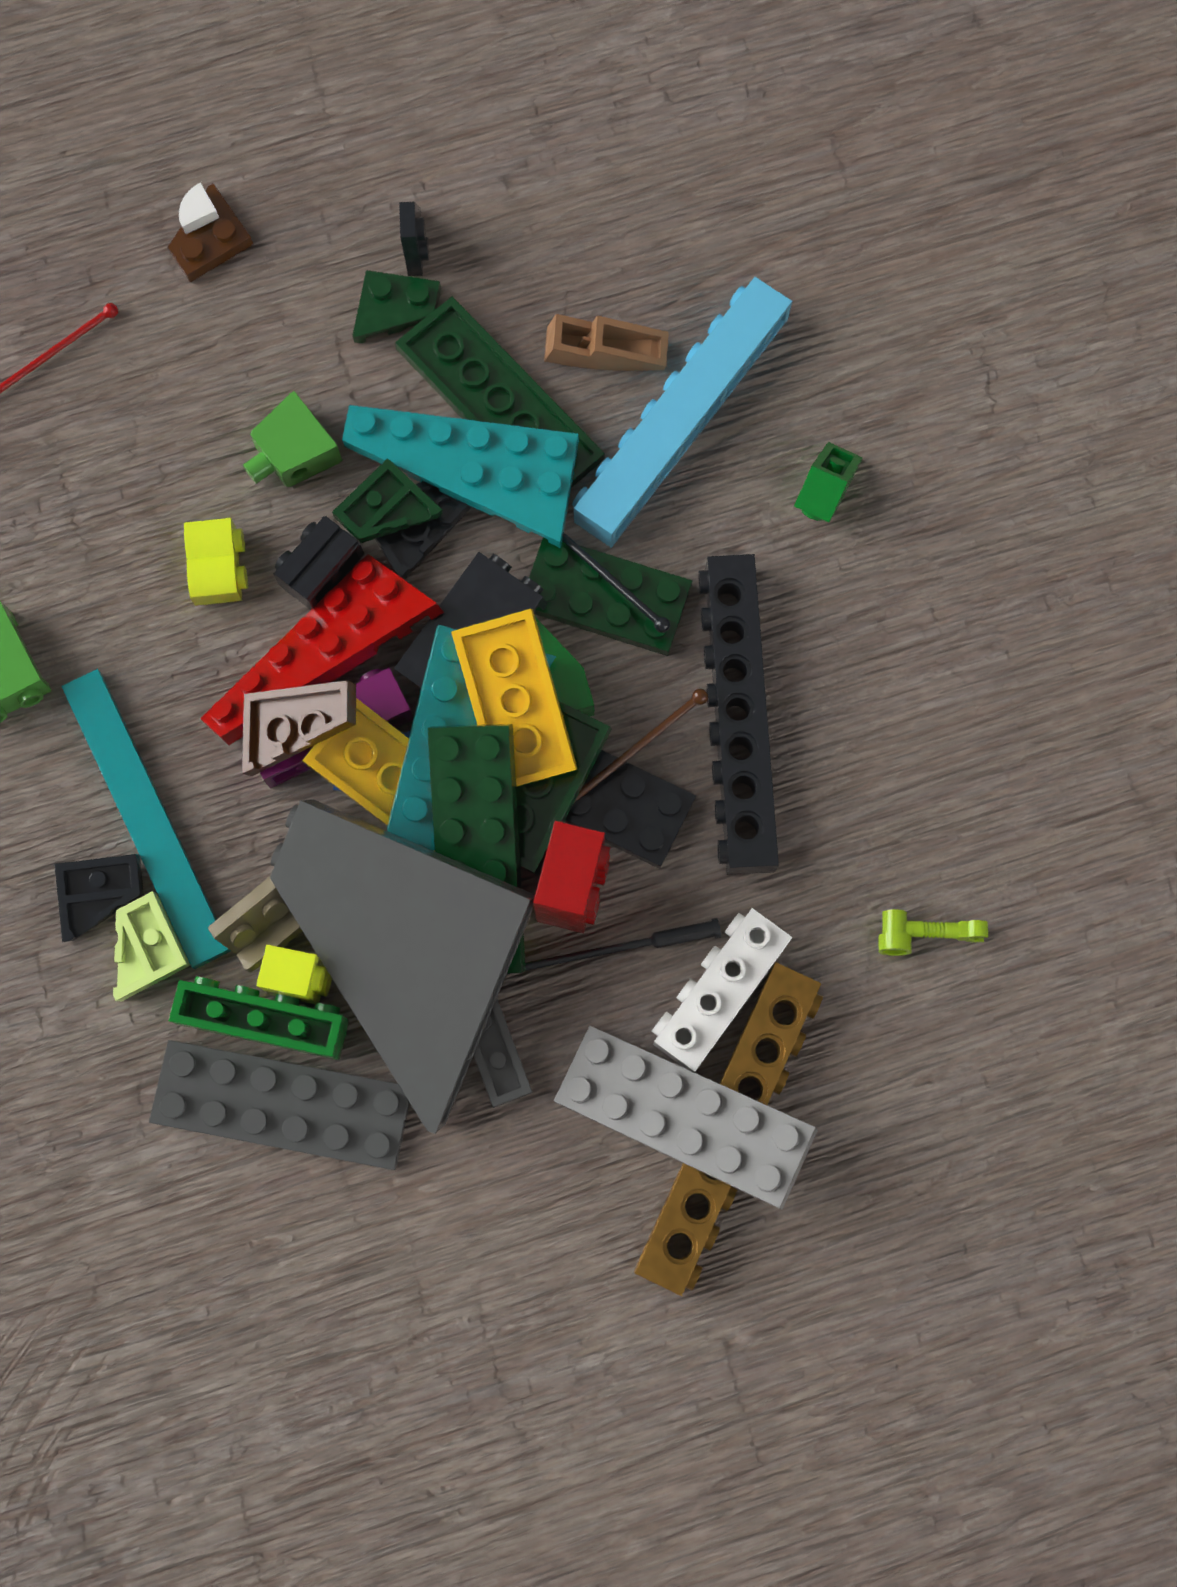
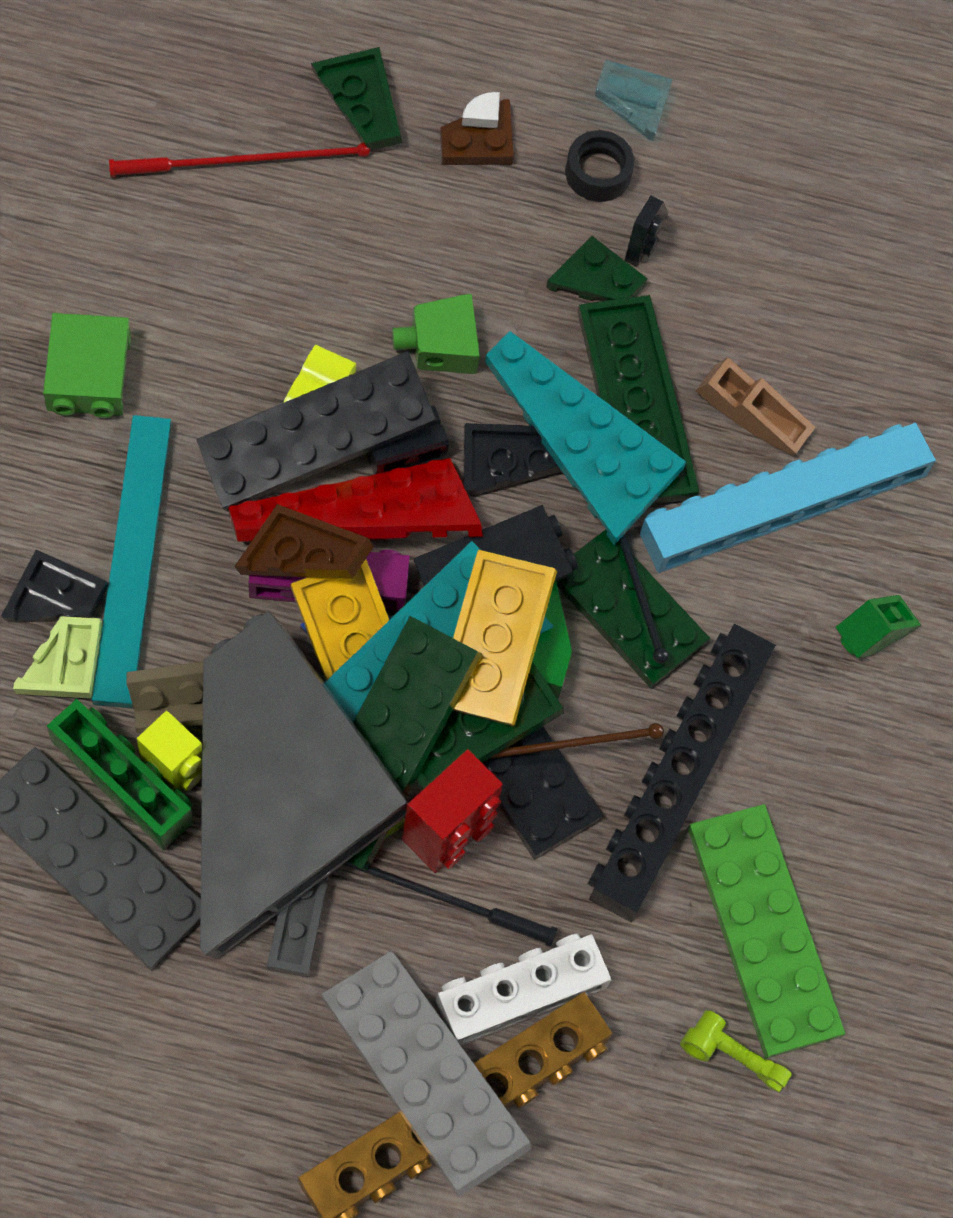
camera: 20 degrees right, 10 degrees down
dark green wing [332,458,442,543] -> none
none -> black plate [196,351,438,511]
none -> dark green wing [311,47,402,151]
none -> black tyre [565,130,635,202]
none -> clear light blue wing [595,60,673,141]
none -> bright green plate [687,804,846,1059]

